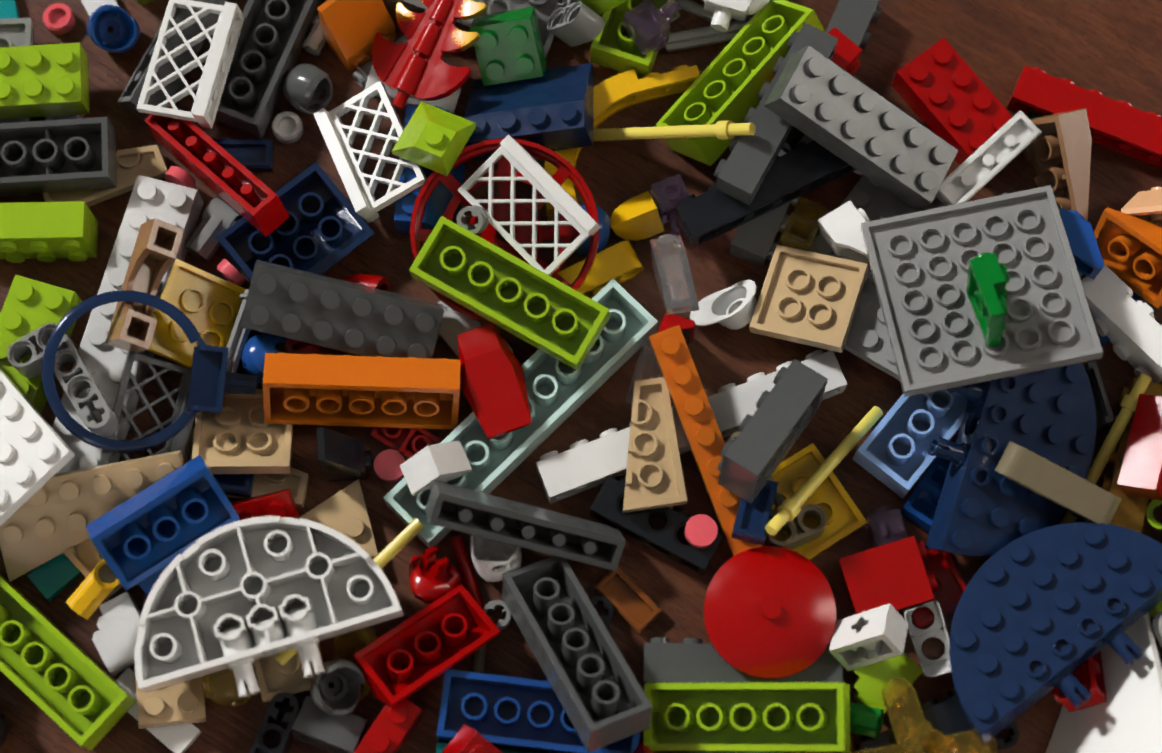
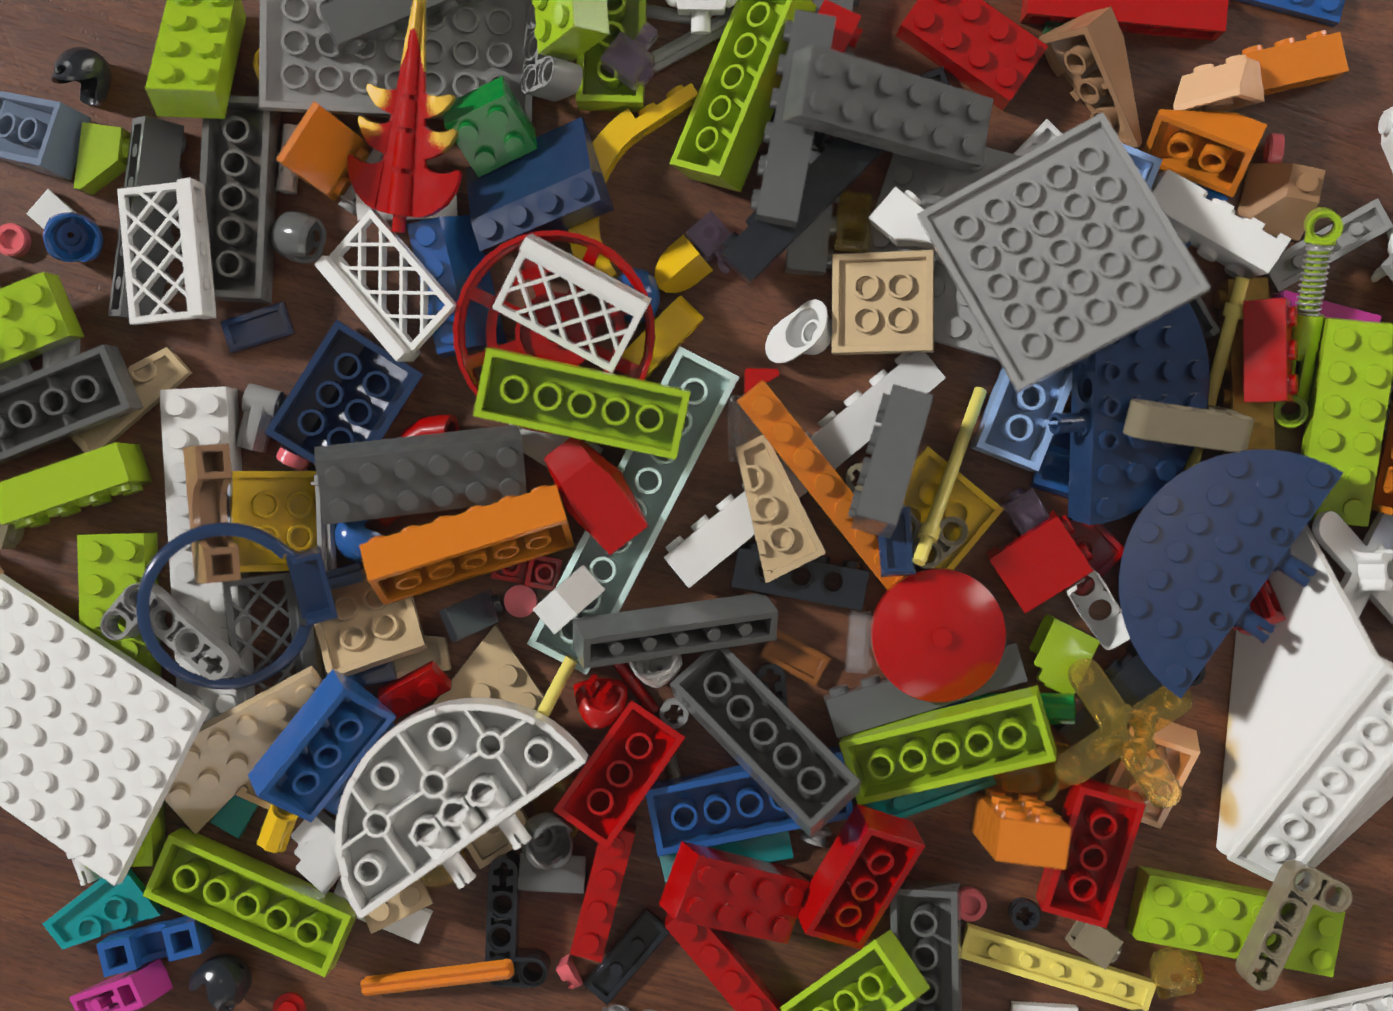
camera: 15 degrees left, 15 degrees up
red brick [144,105,290,237] -> none
coral tile [164,166,196,188] -> none
white tile [272,111,304,144] -> none
lime slope [392,101,476,176] -> none
light grey bush [457,205,489,234] -> none
light yellow bar [594,120,756,141] -> none
clear slope [650,234,699,315] -> none
coral tile [685,514,718,548] -> none
white brick [829,603,909,671] -> none
white tile [936,110,1042,206] -> none
green plate [966,252,1009,348] -> none
blue slope [1060,208,1104,280] -> none
none -> clear piece [845,609,873,674]

